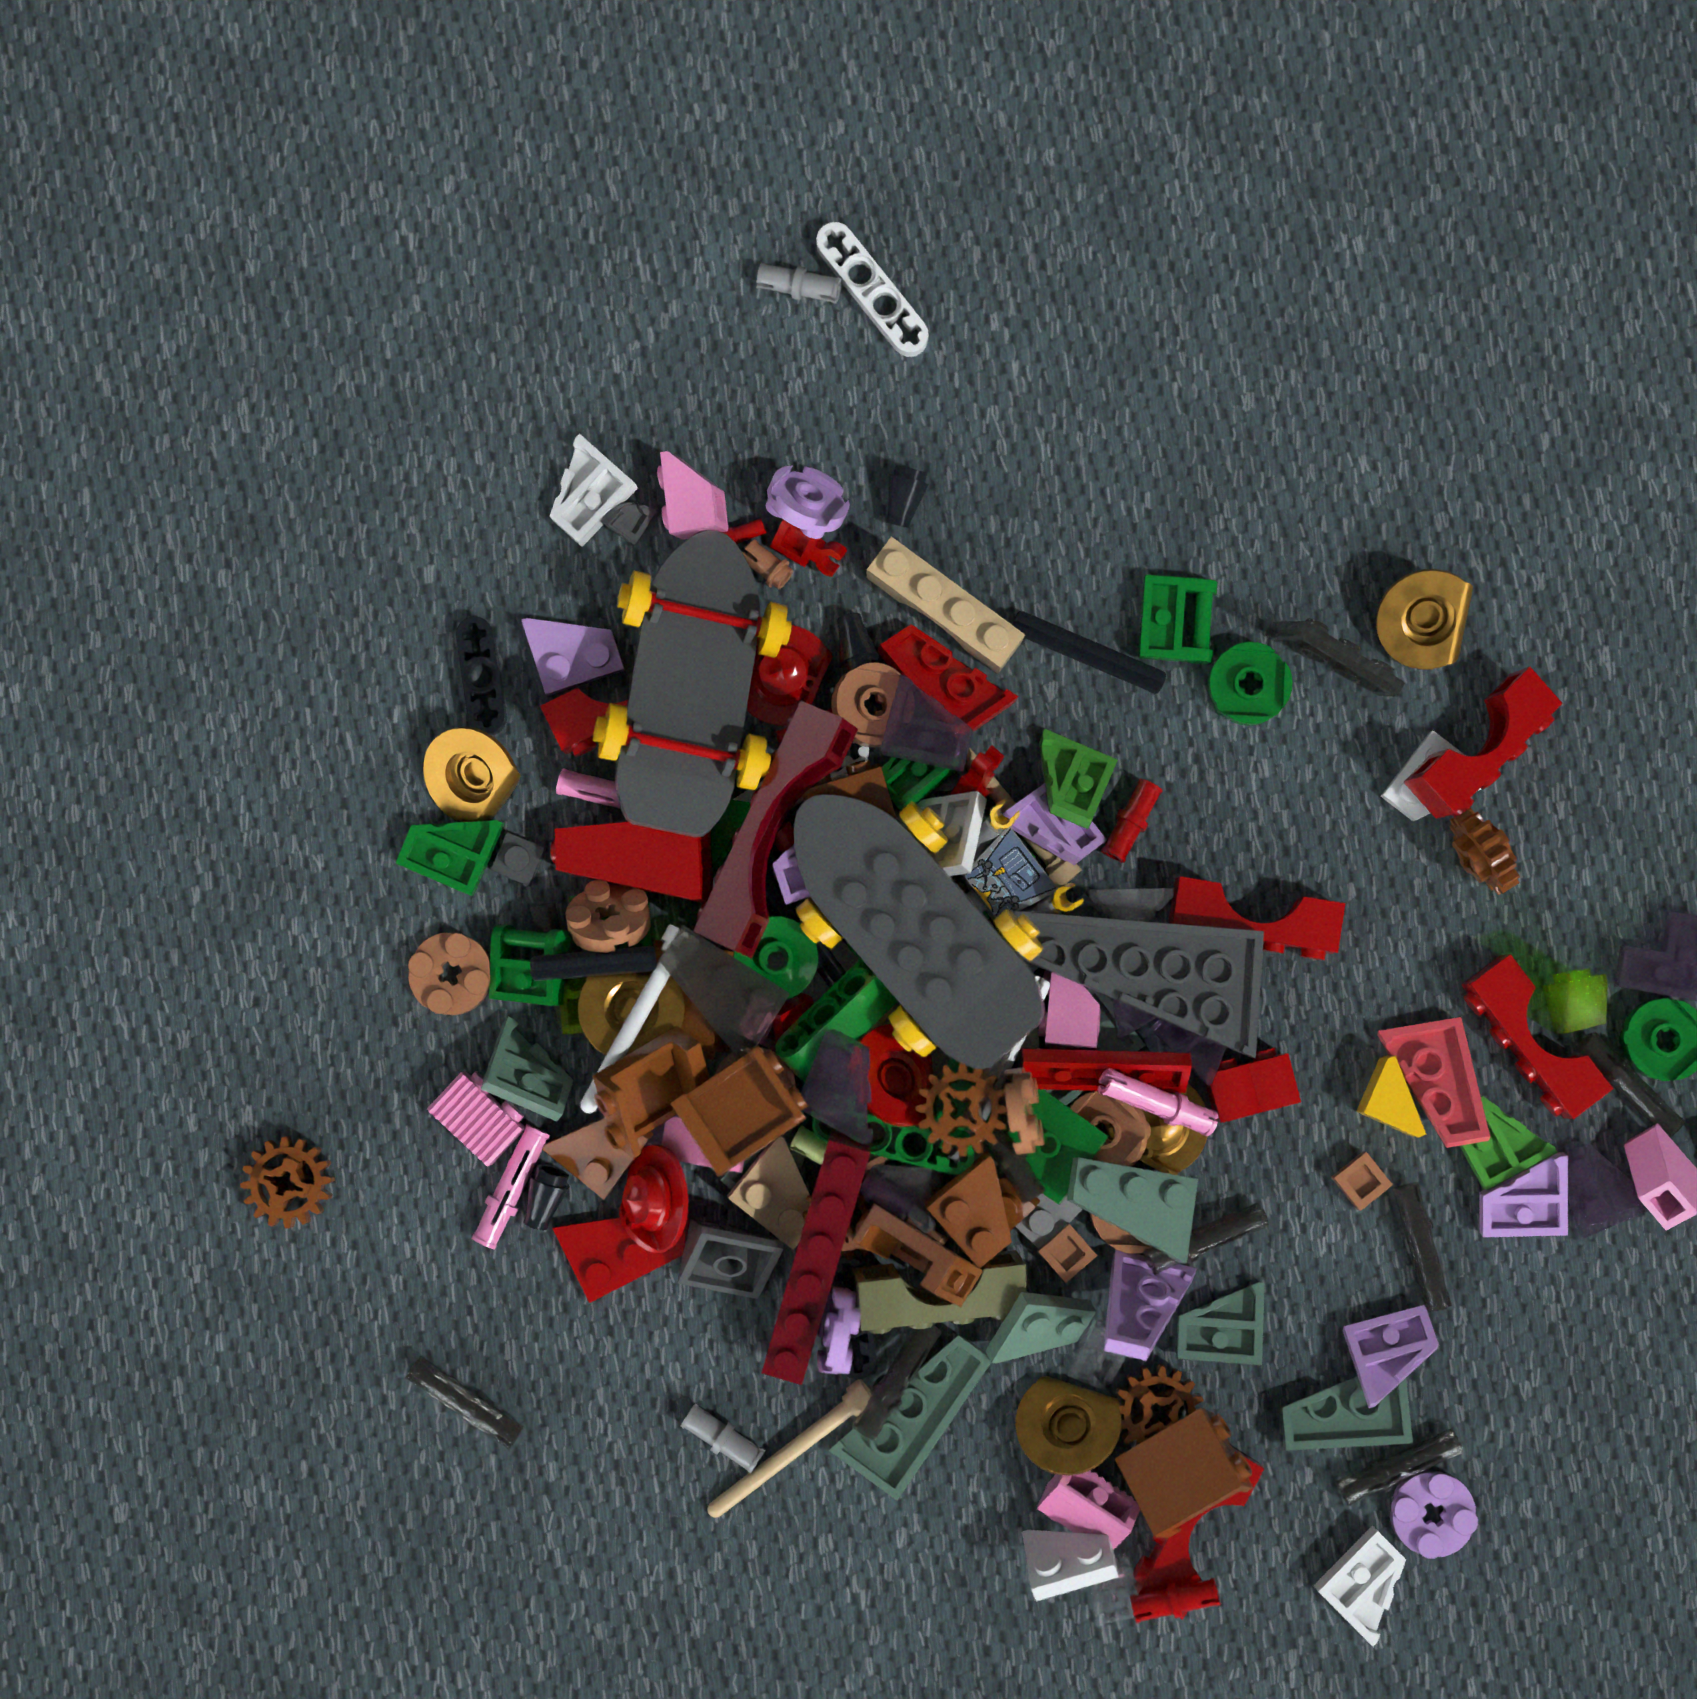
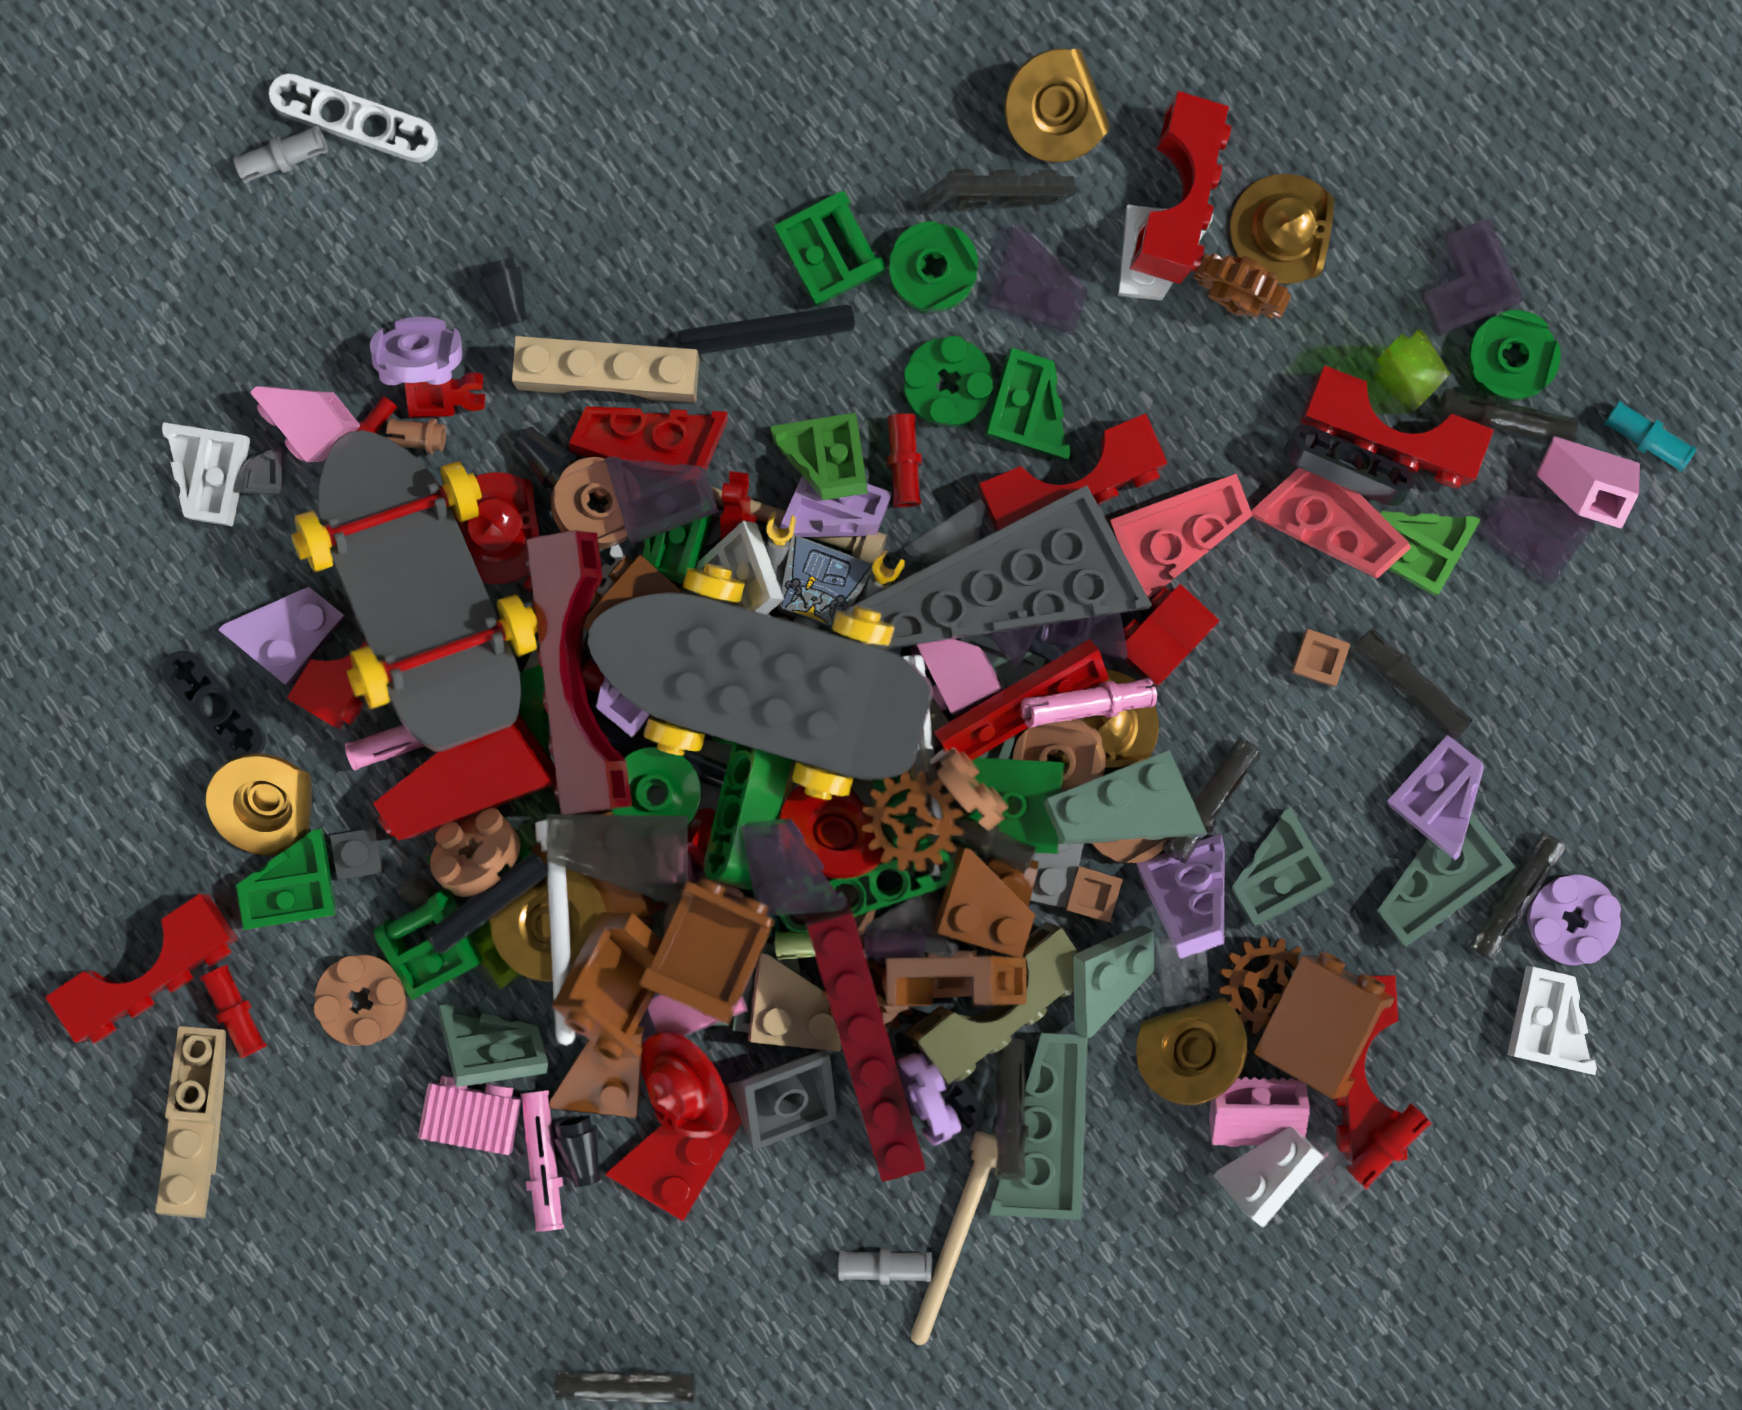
camera: 40 degrees left, 0 degrees up
dark orange gear [240,1136,335,1229] -> none
yellow slope [1356,1055,1426,1138] -> none
lavender wing [1479,1152,1568,1237] -> none
none -> red arch [45,893,238,1045]
none -> tan slope [156,1026,226,1218]
none -> red pin [200,964,267,1059]
none -> green plate [904,336,993,427]
none -> green wing [984,348,1070,461]
none -> clear purple wing [988,224,1088,335]
none -> coral wing [1109,473,1253,599]
none -> pearl gold hat [1230,174,1334,284]
none -> black beam [1284,425,1414,506]

